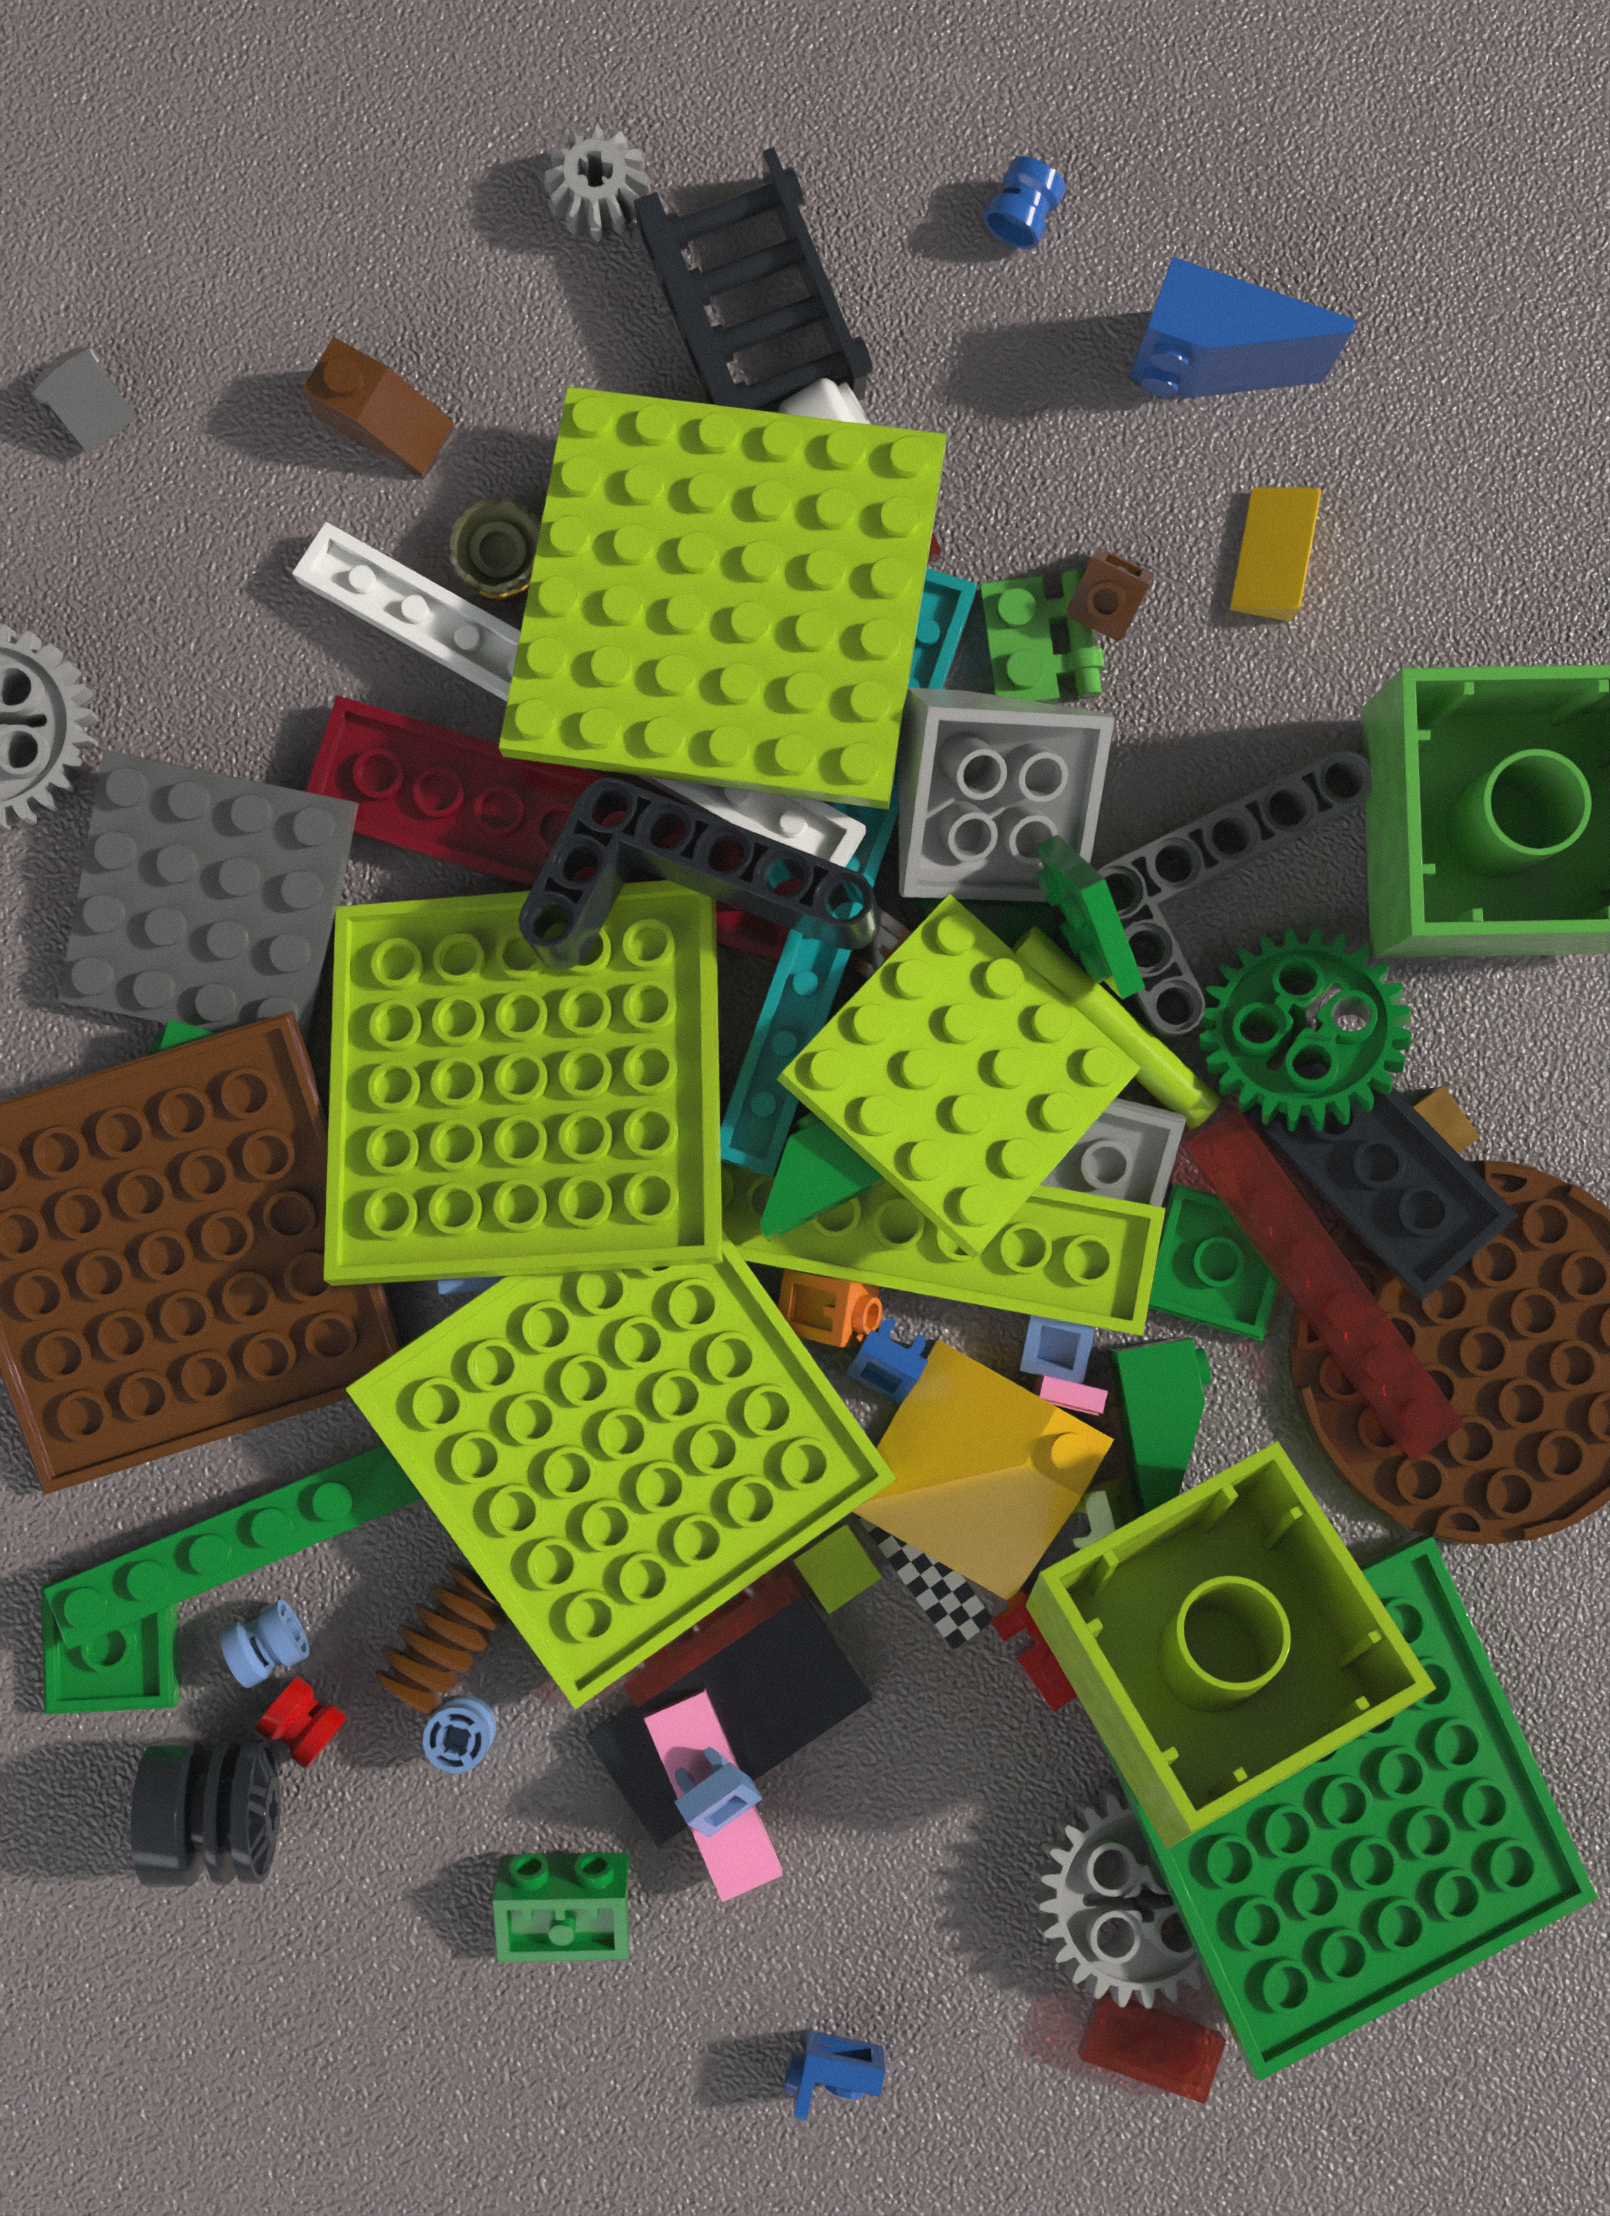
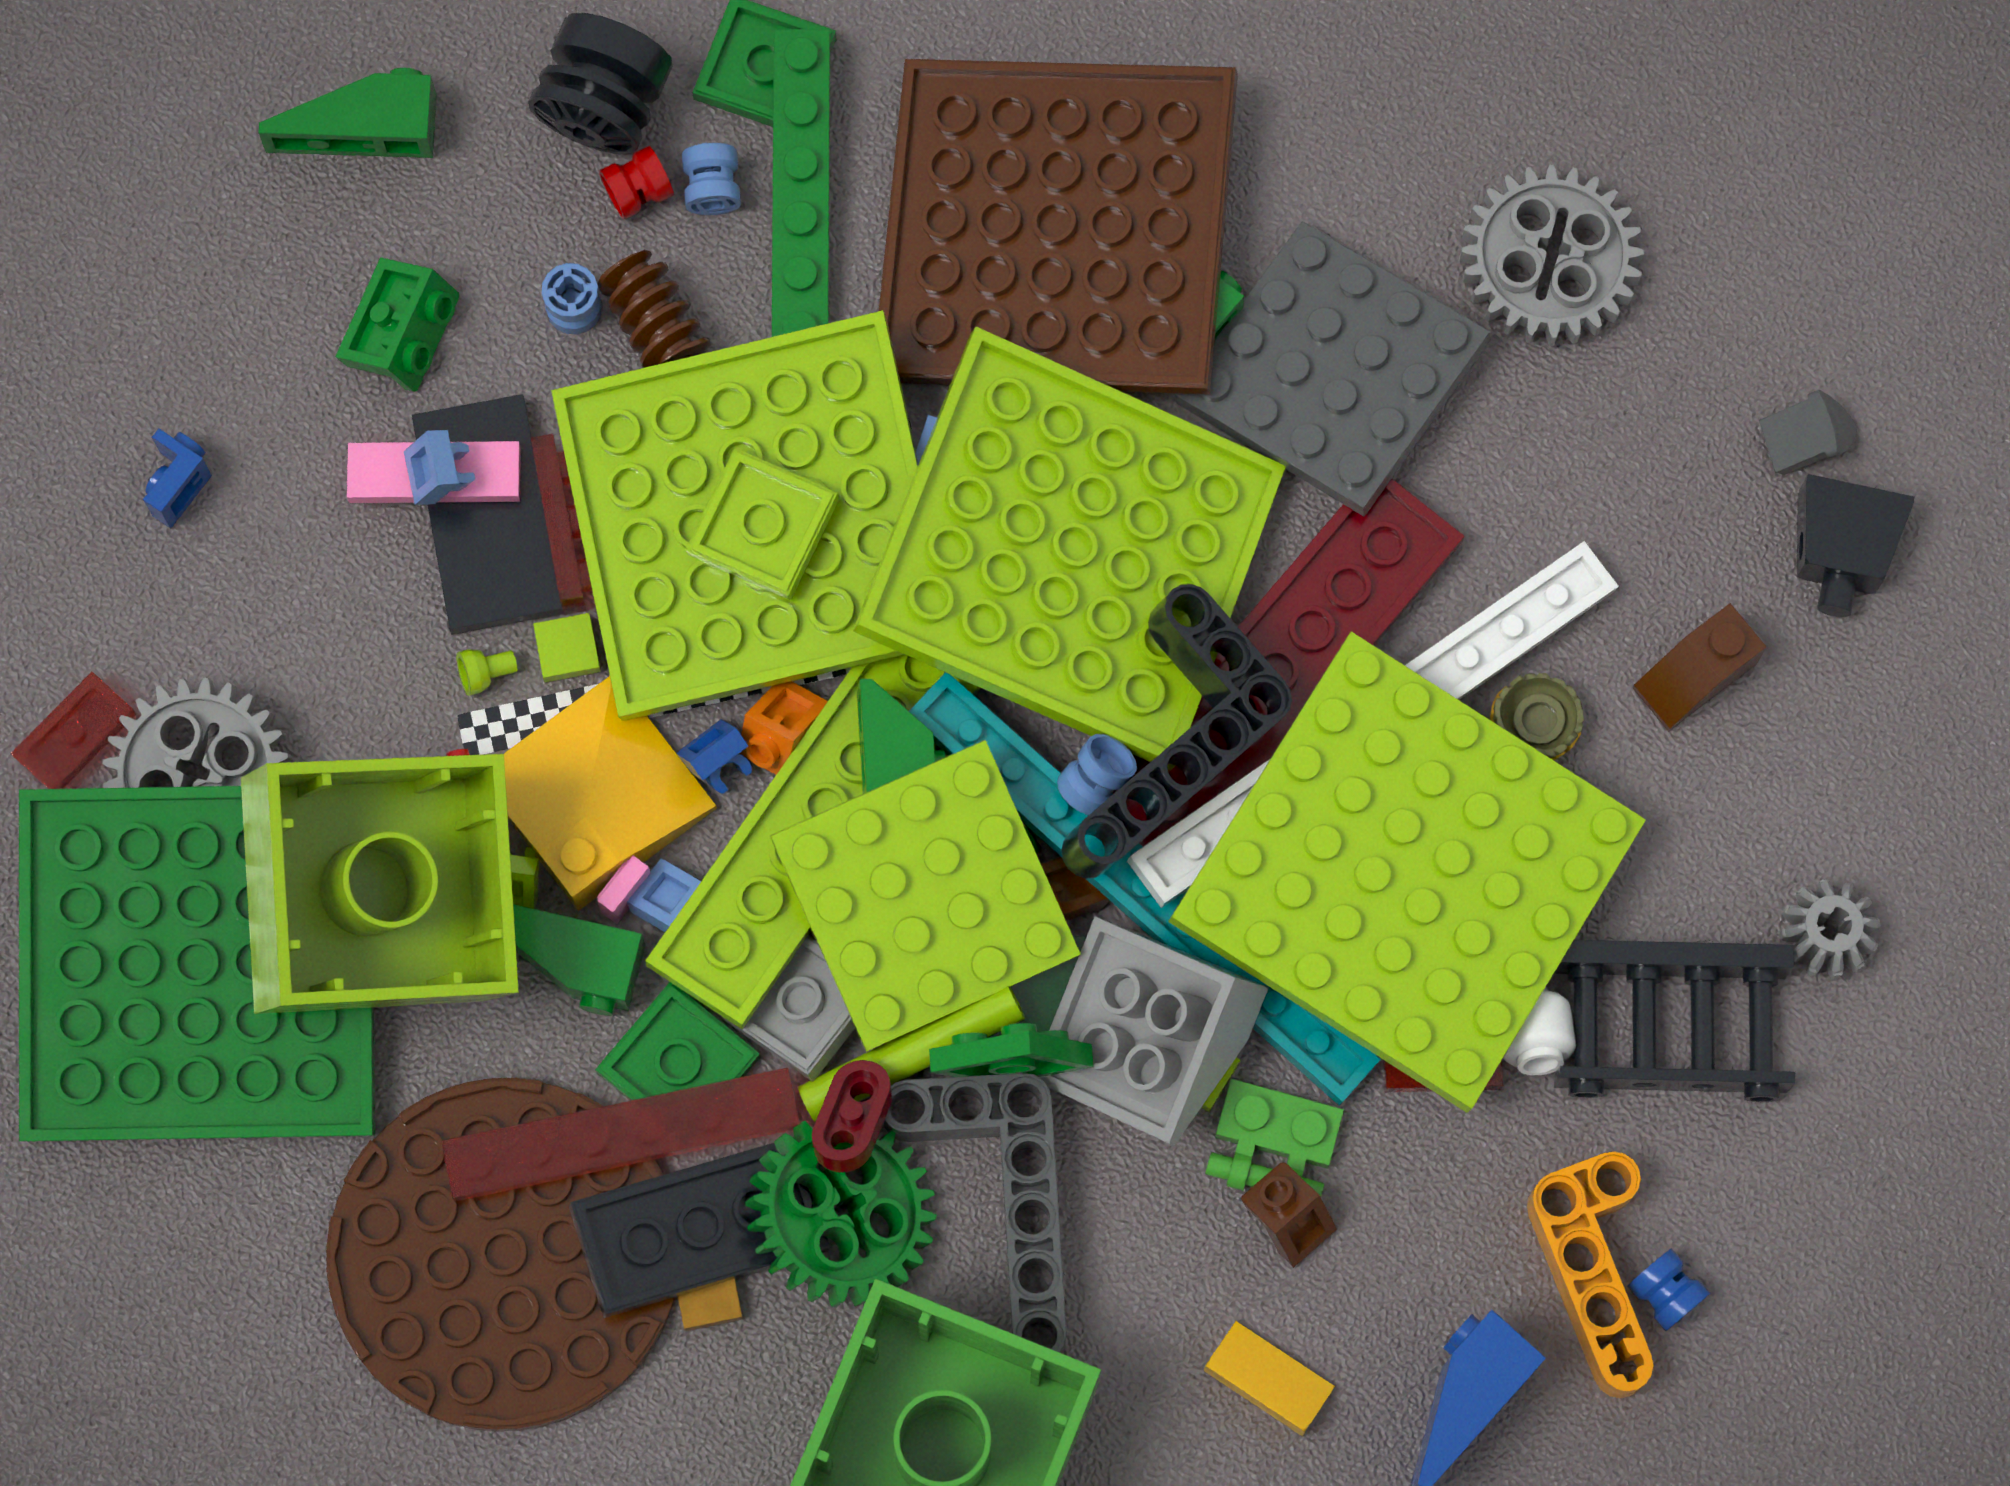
camera: 115 degrees right, 10 degrees down
none -> green slope [258,68,437,158]
none -> lime piece [456,649,518,696]
none -> lime tile [685,448,840,600]
none -> dark red plate [812,1060,892,1172]
none -> medium blue wheel [1057,734,1137,815]
none -> light orange beam [1527,1151,1654,1398]
none -> black torso [1797,474,1915,617]

